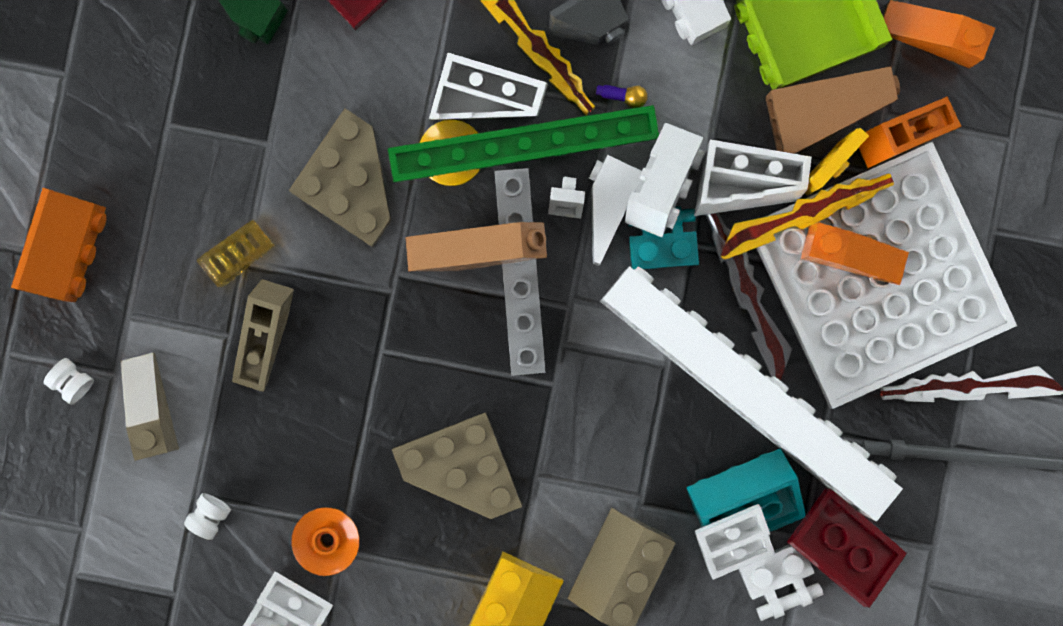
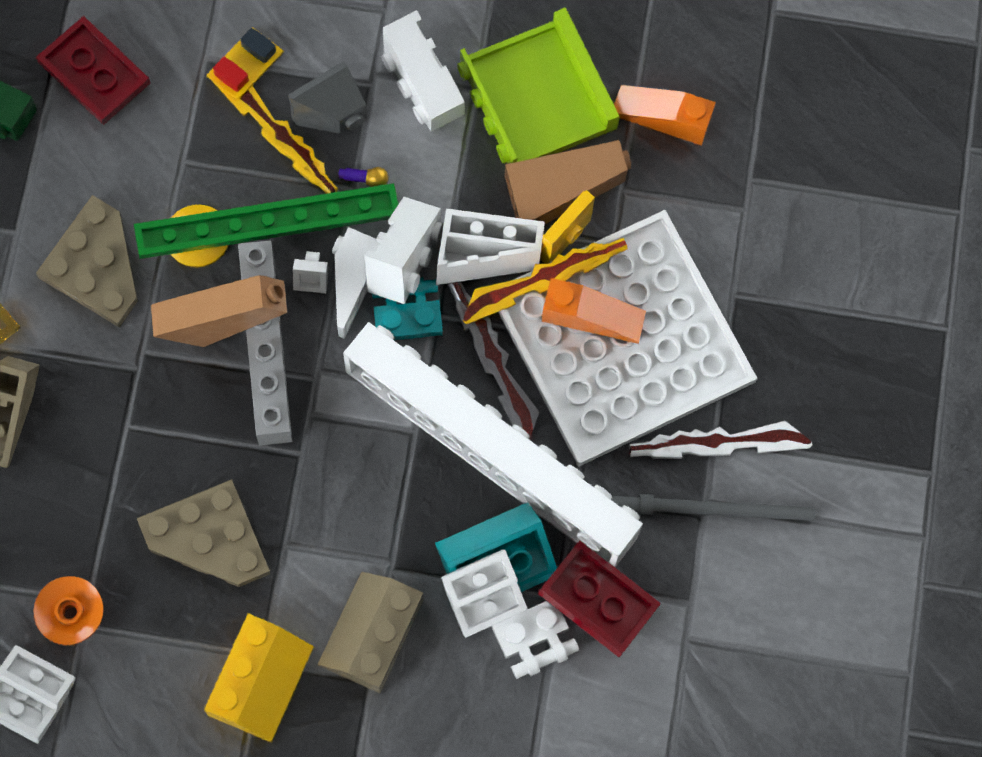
camera: 10 degrees left, 15 degrees down
white wedge [429,53,548,120] -> none
orange slope [859,96,962,168] -> none

